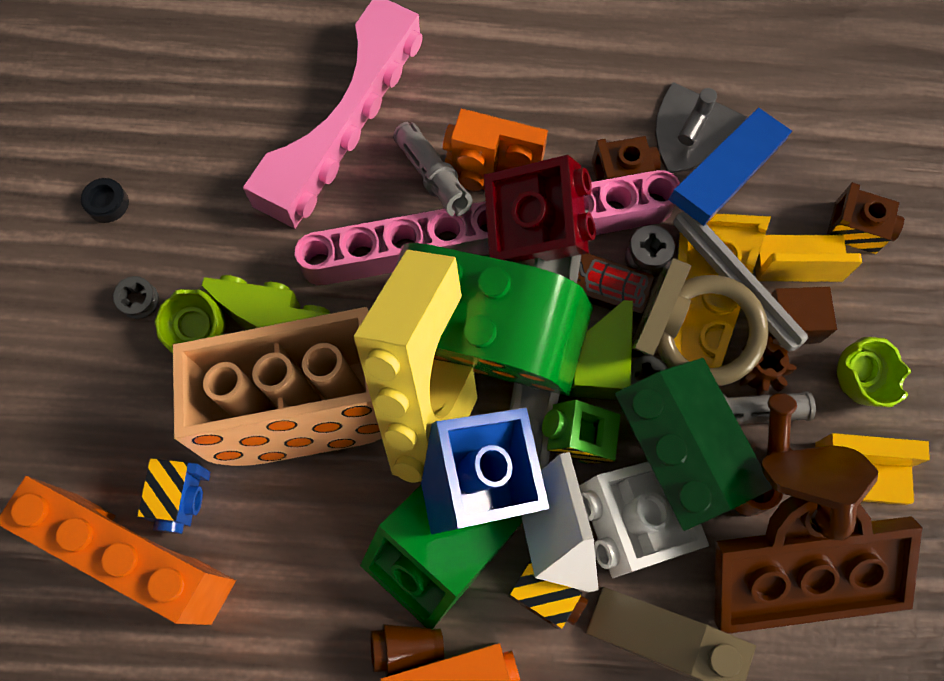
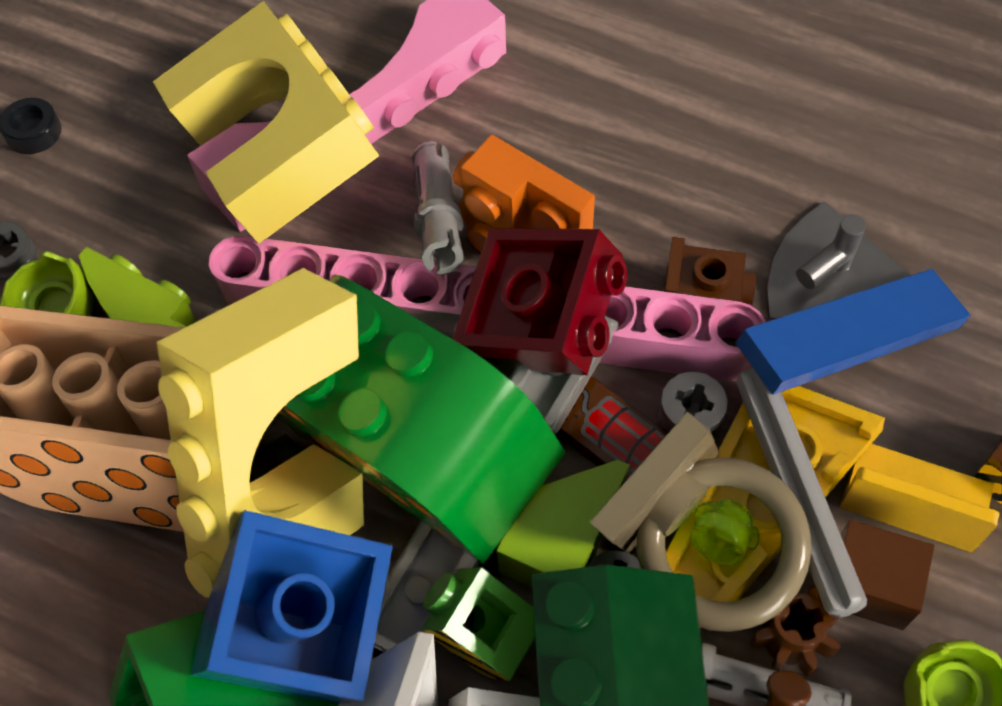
camera: 25 degrees right, 10 degrees down
none -> light yellow arch [153,1,379,244]
none -> clear neon green plate [690,500,760,565]

